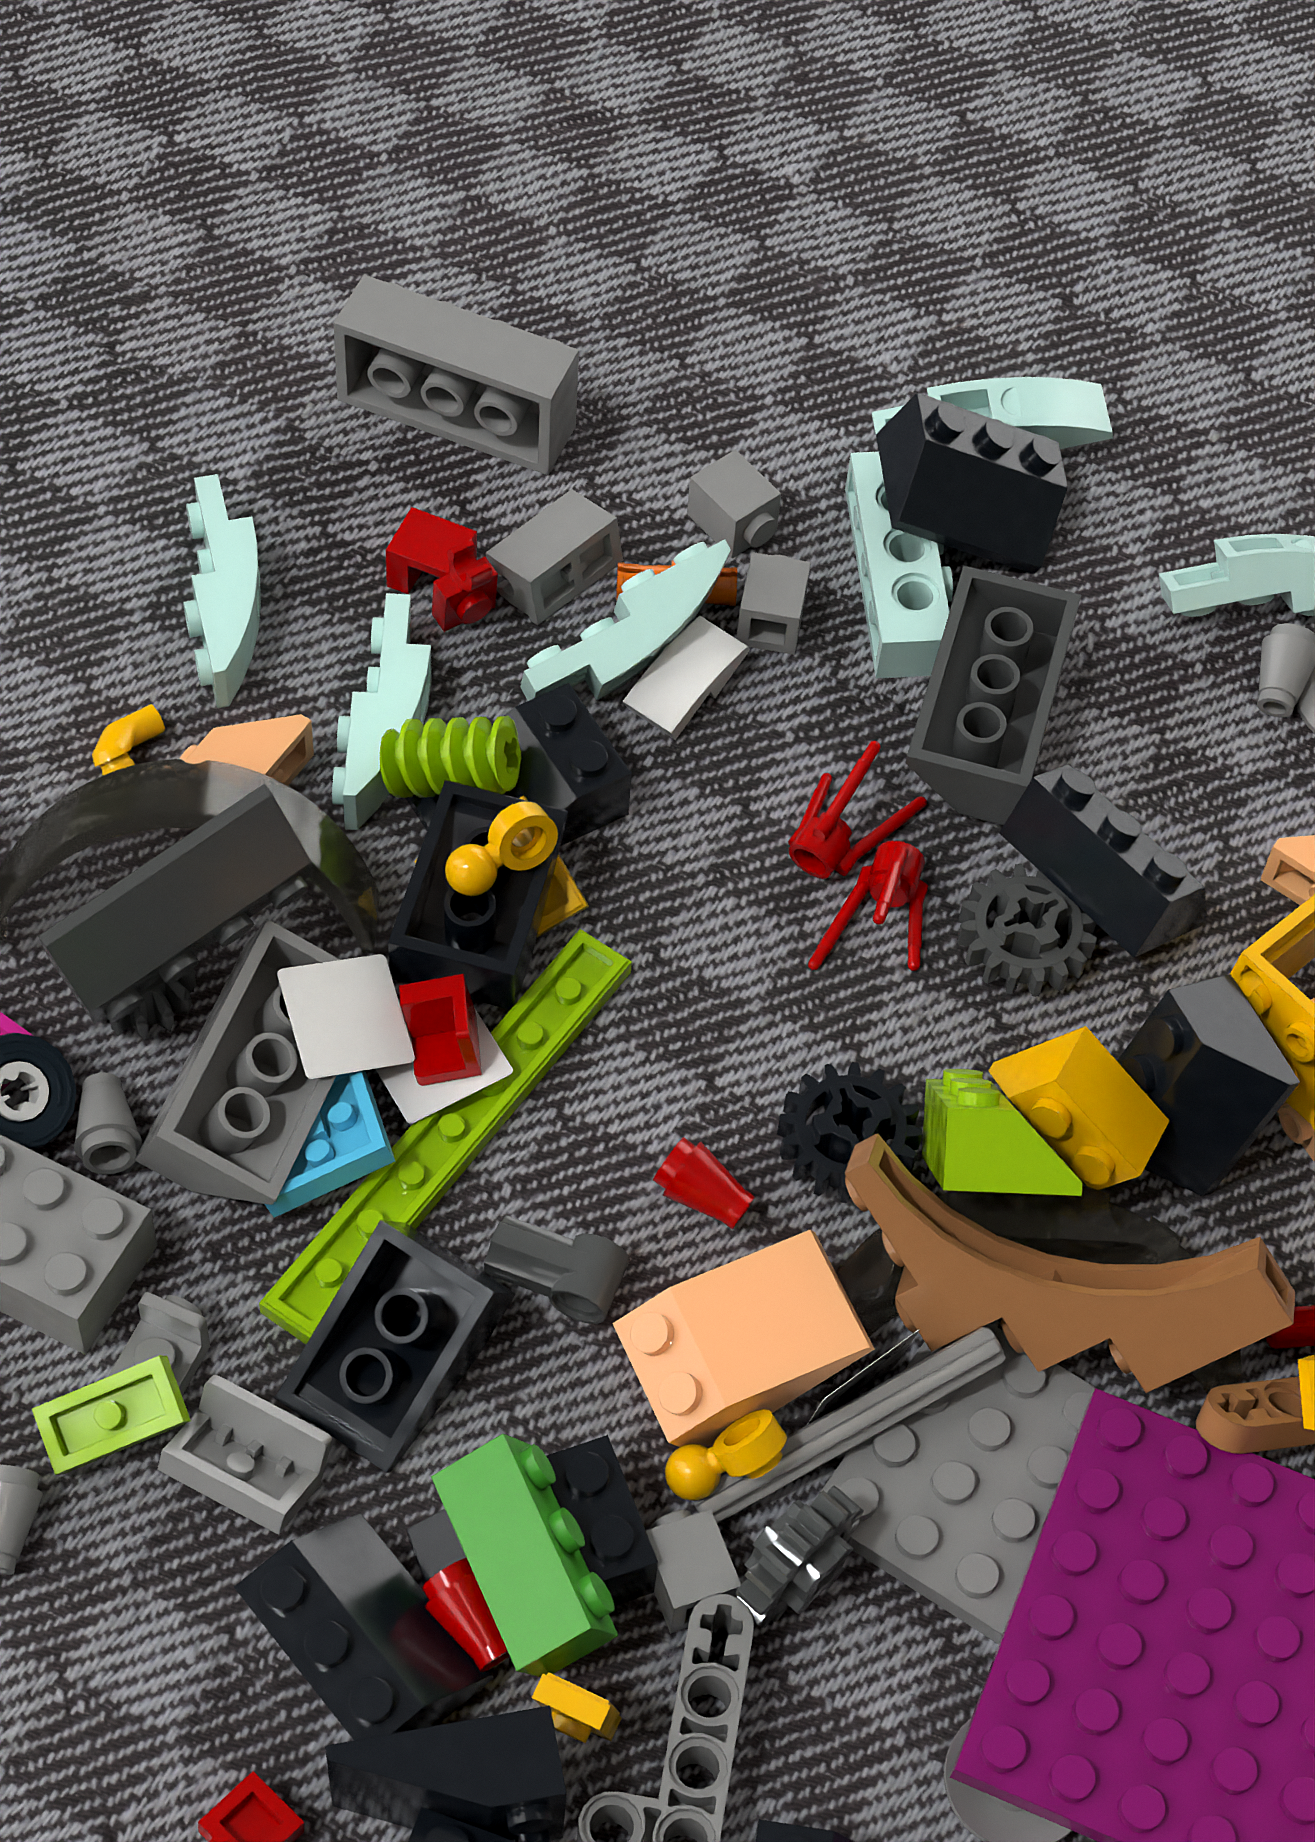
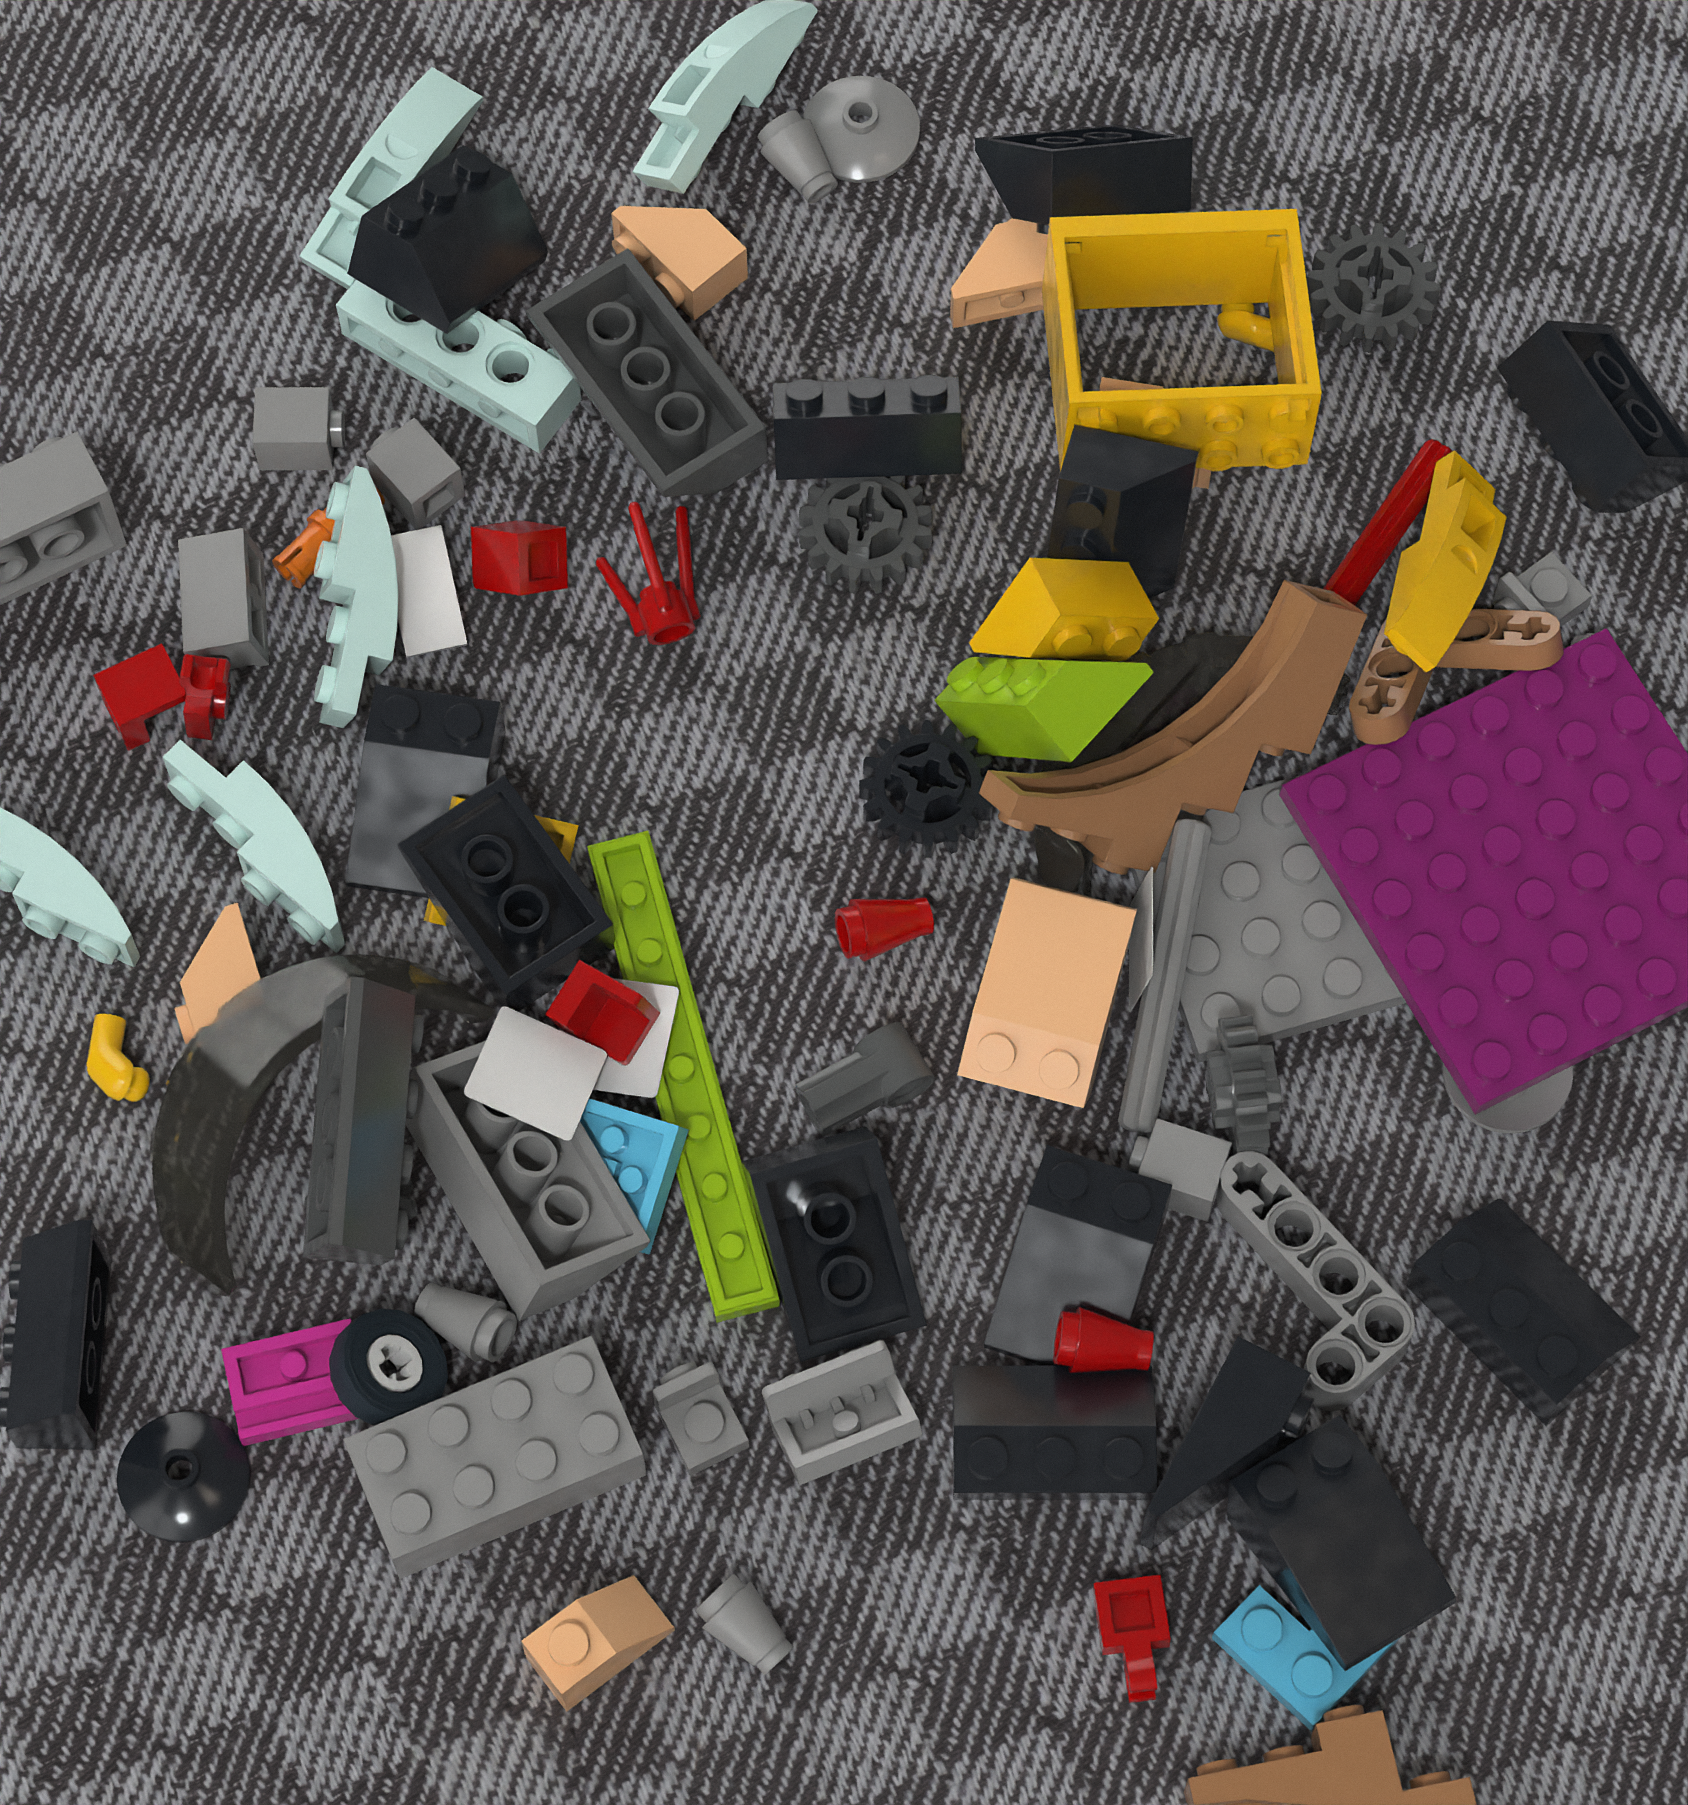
camera: 45 degrees left, 10 degrees up
lime plate [32,1355,191,1475] -> none
lime piece [379,716,521,798] -> none
bright green brick [431,1434,619,1677] -> none
yellow plate [445,802,558,896] -> none
yellow plate [532,1672,622,1744] -> none
yellow plate [665,1409,787,1501] -> none
red plant [808,841,928,971] -> none
none -> red panel [471,520,568,596]
none -> light nougat slope [611,206,748,321]

